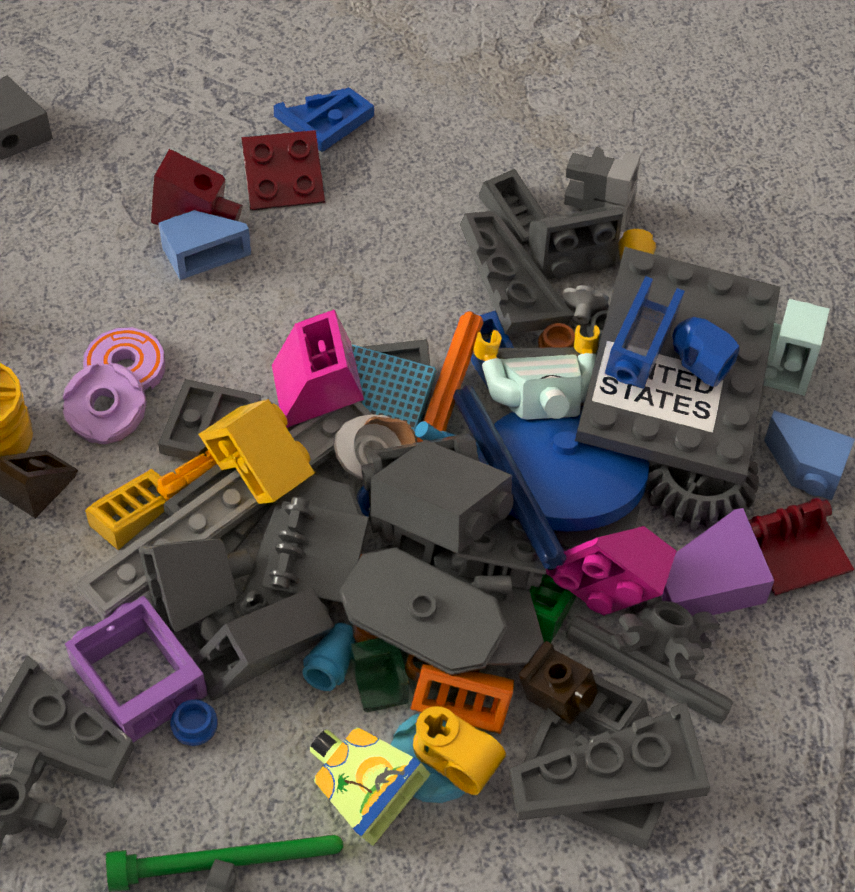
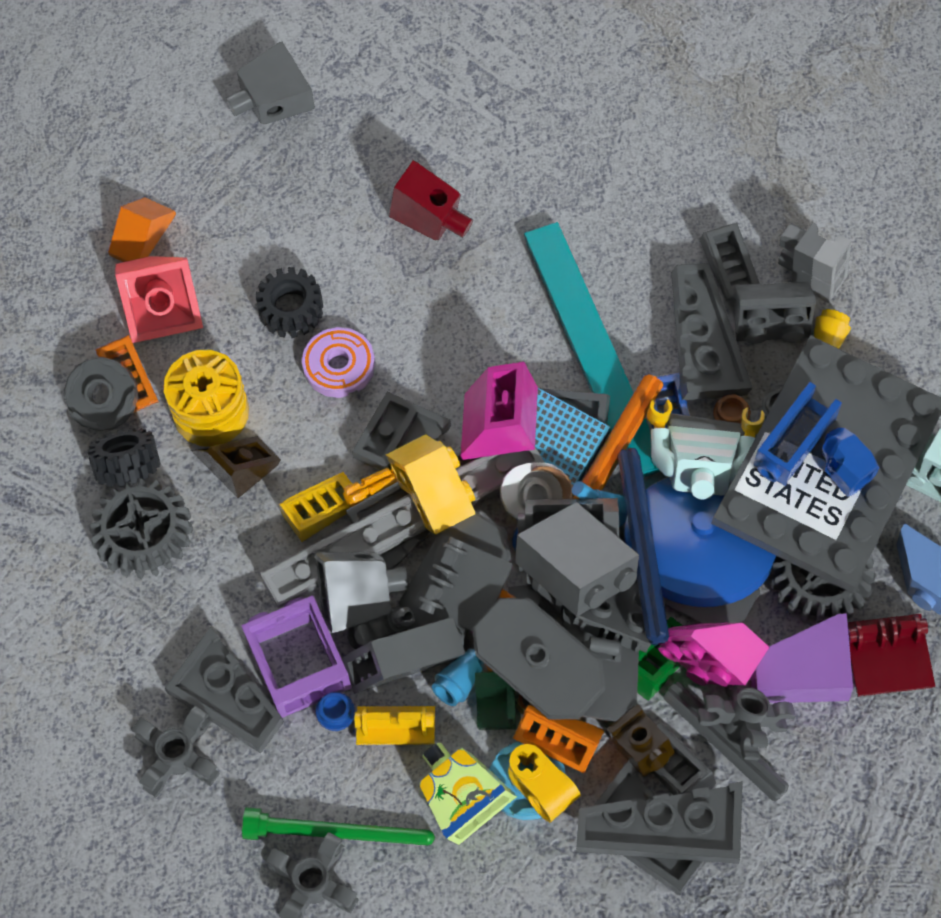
camera: 20 degrees right, 10 degrees up
lavender tile [62,362,147,444] -> none
medium blue slope [159,210,251,280] -> none
dark red hinge [241,130,325,210] -> none
blue wing [273,87,374,152] -> none
light grey plant [563,285,609,324] -> none
none -> black tyre [256,267,324,338]
none -> yellow hinge [355,706,435,745]
none -> teal tile [524,222,661,478]

